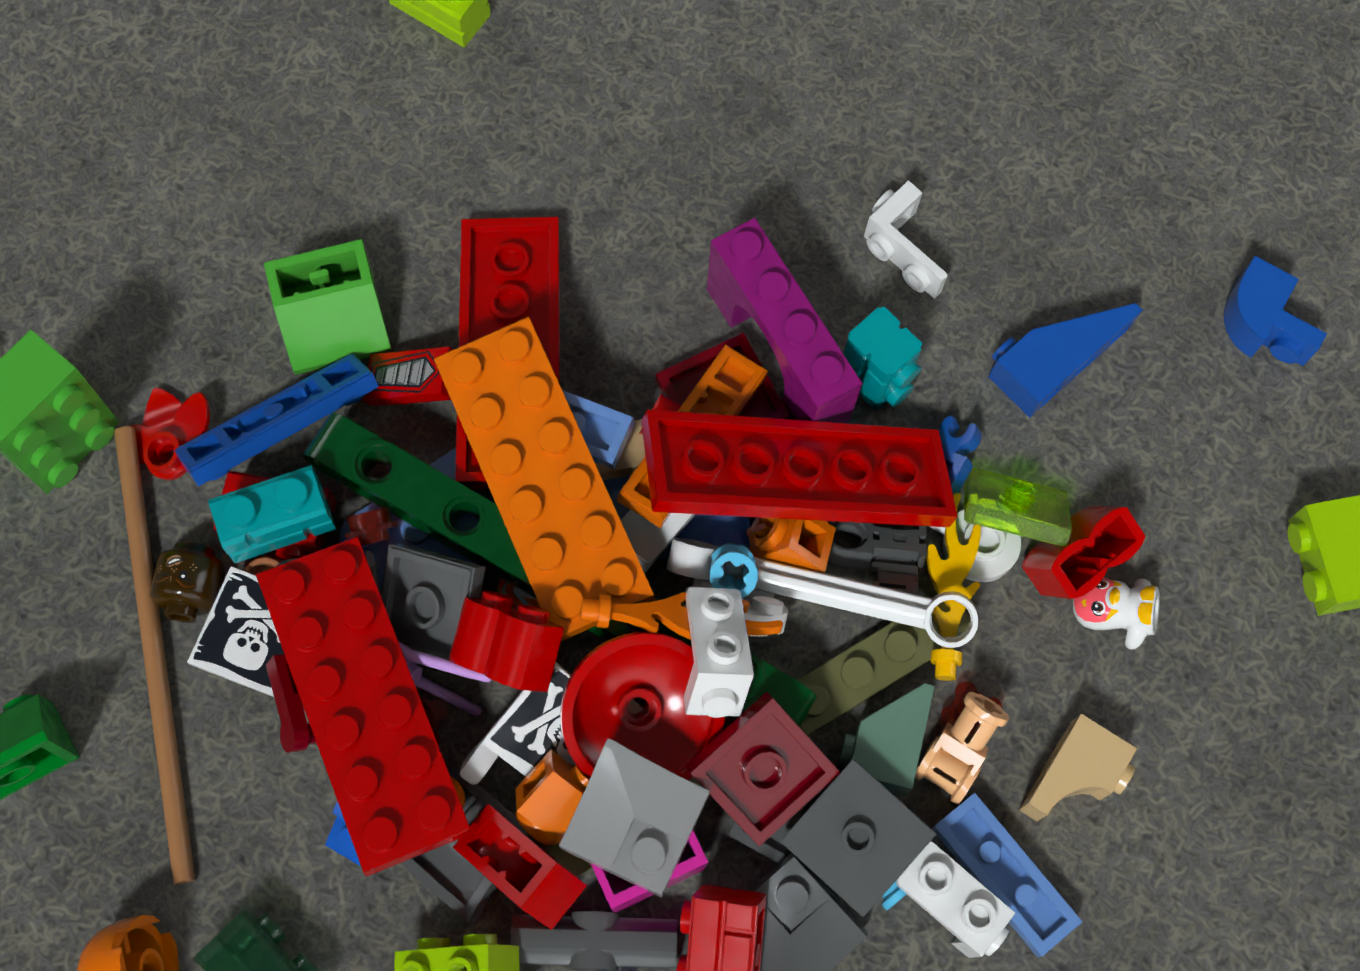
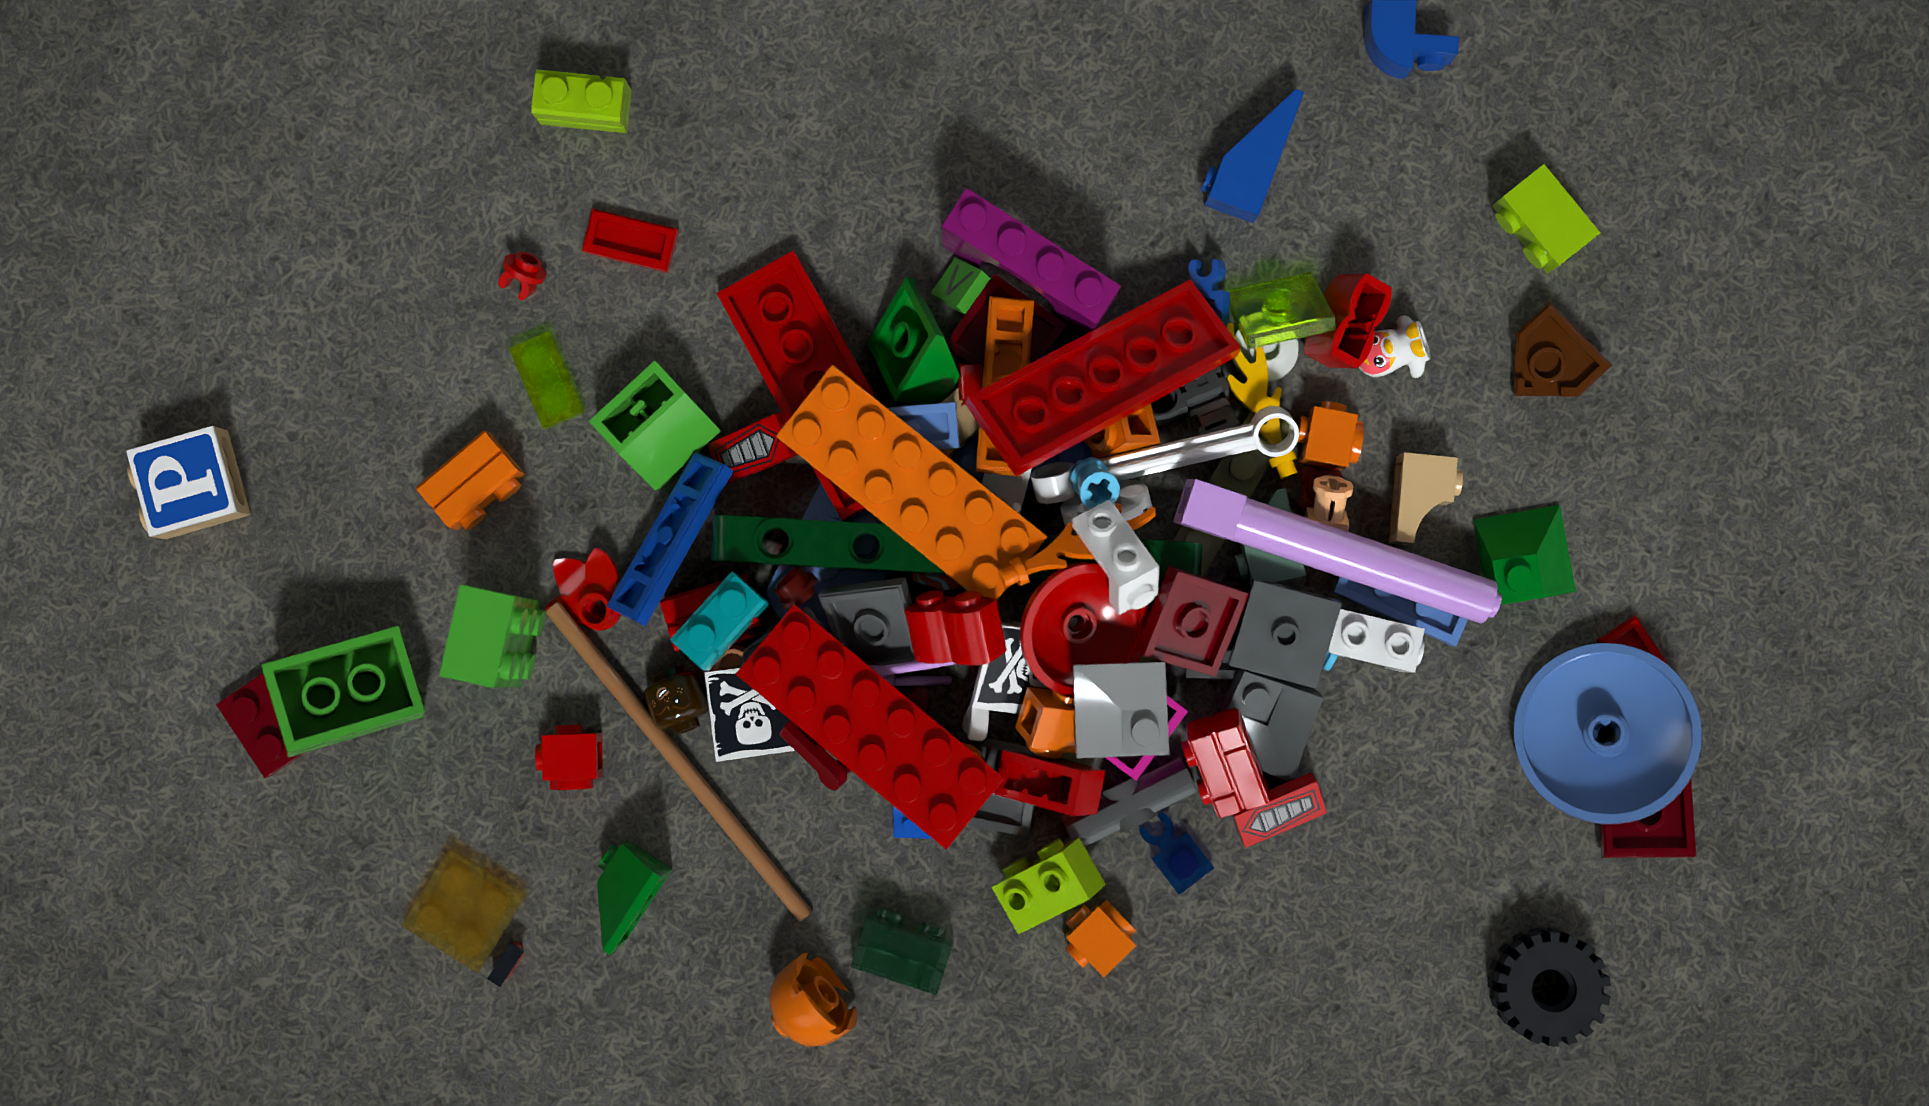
camera: 25 degrees left, 15 degrees up
teal brick [843,307,922,410] -> none
white bracket [864,180,947,299] -> none
none -> orange brick [415,430,525,531]
none -> red plate [498,251,547,301]
none -> clear neon green plate [508,331,586,430]
none -> red brick [535,725,603,790]
none -> red tile [582,208,679,273]
none -> green slope [867,276,960,405]
none -> bright green tile [930,258,990,314]
none -> lavender brick [1173,479,1502,624]
none -> orange brick [1297,401,1364,471]
none -> green slope [1472,505,1576,605]
none -> reddish brown plate [1514,302,1612,397]

